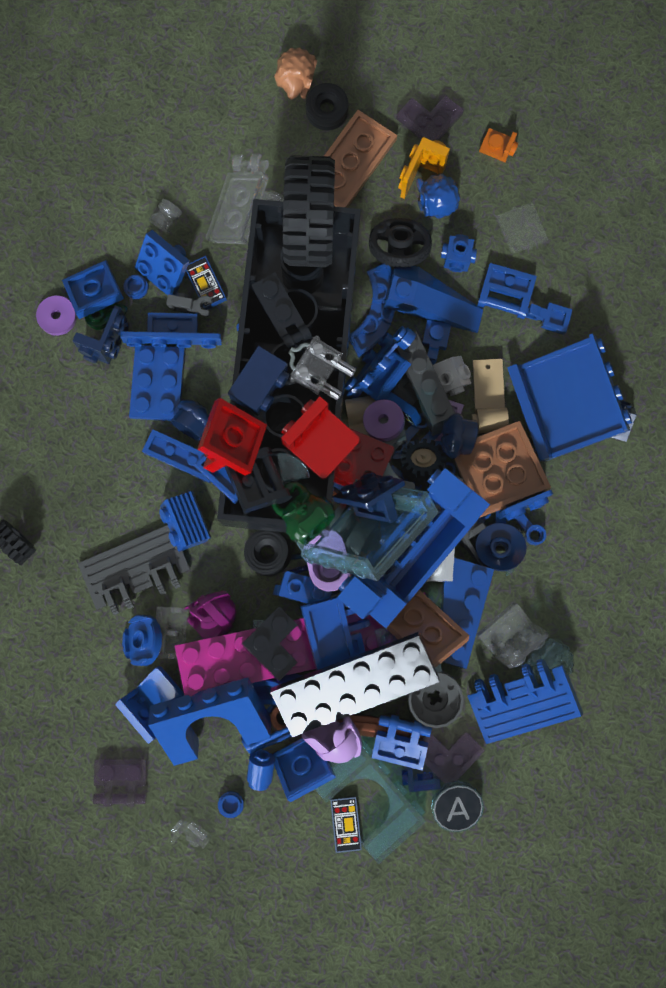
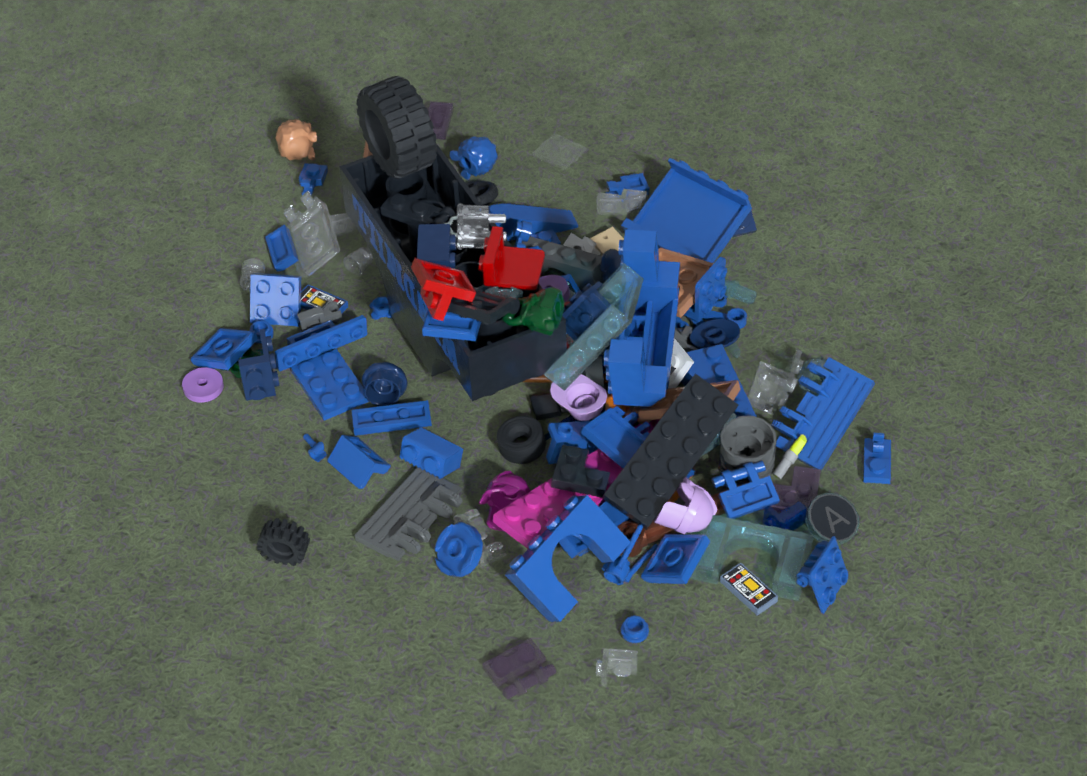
camera: 30 degrees left, 35 degrees down
blue bracket [115,666,184,744] -> none
blue brick [247,750,275,791] -> none
black tyre [306,83,349,131] -> none
light orange bracket [398,137,450,199] -> none
blue brick [441,234,477,272] -> none
blue plate [477,263,537,319] -> none
orange bracket [479,128,519,162] -> none
none -> blue tile [265,225,299,272]
none -> blue plate [299,163,328,197]
none -> blue hand [303,434,327,462]
none -> blue panel [328,435,391,489]
none -> clear slope [596,189,647,215]
none -> clear light blue axle [725,279,757,304]
none -> light grey piece [772,434,807,480]
none -> blue hinge [797,536,848,614]
none -> blue plate [863,433,891,484]

